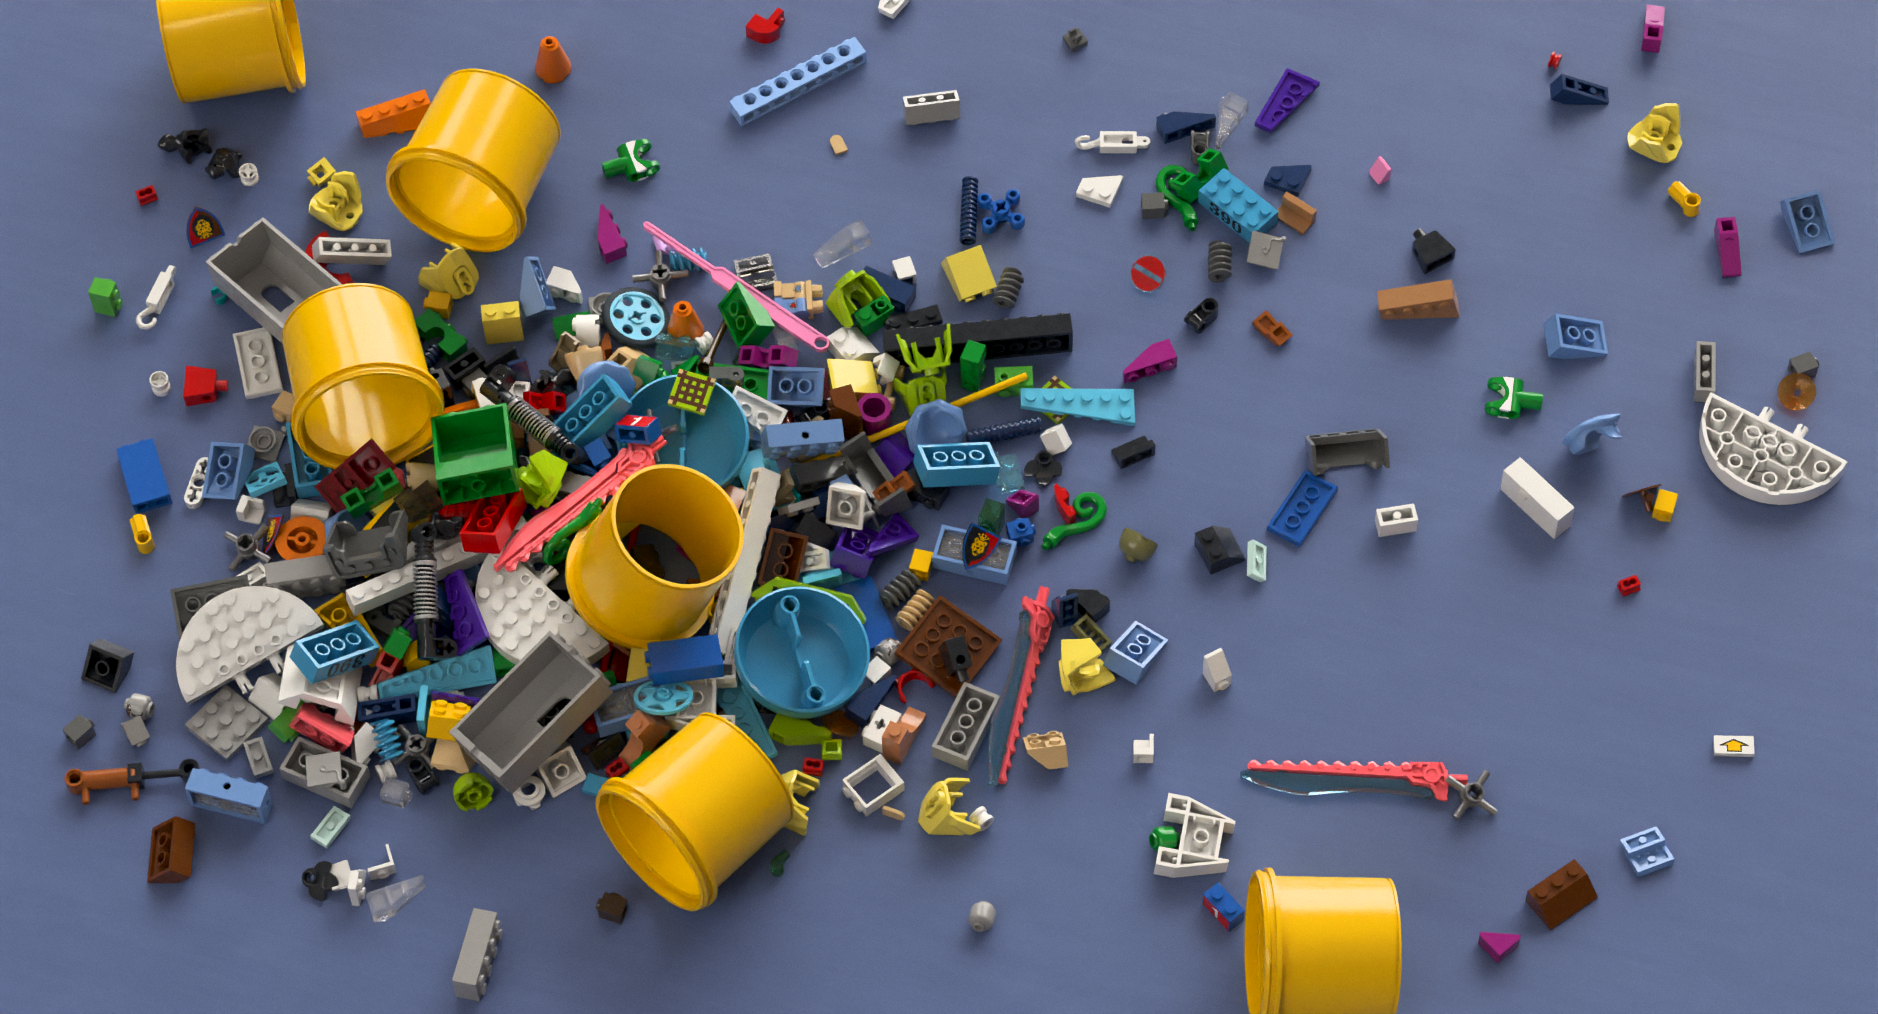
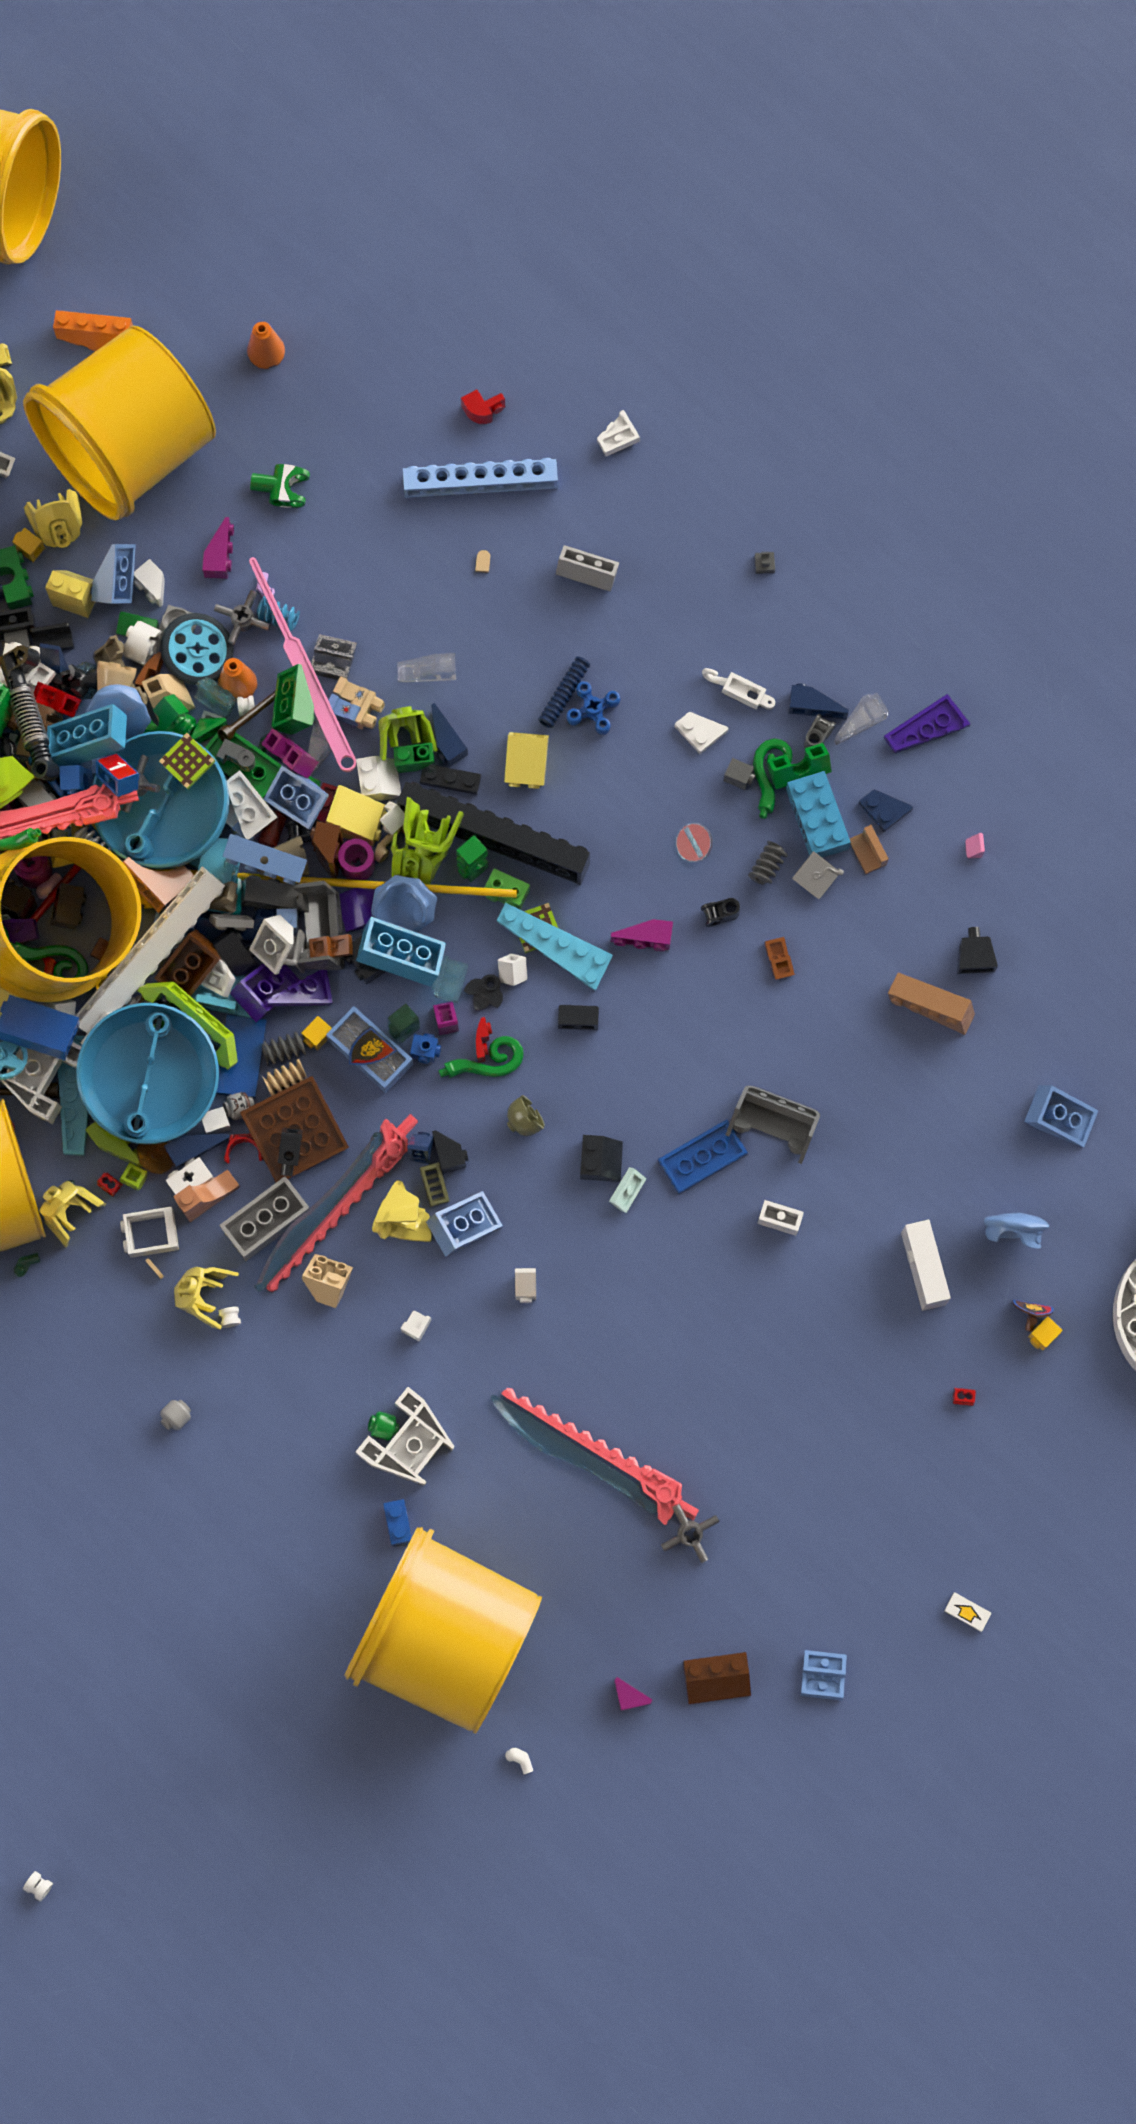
camera: 25 degrees right, 15 degrees up
white panel [892,256,917,284] -> none
dark blue piece [966,416,1043,443] -> none
dark grey piece [992,267,1024,309] -> none
green connector [1484,377,1543,419] -> none

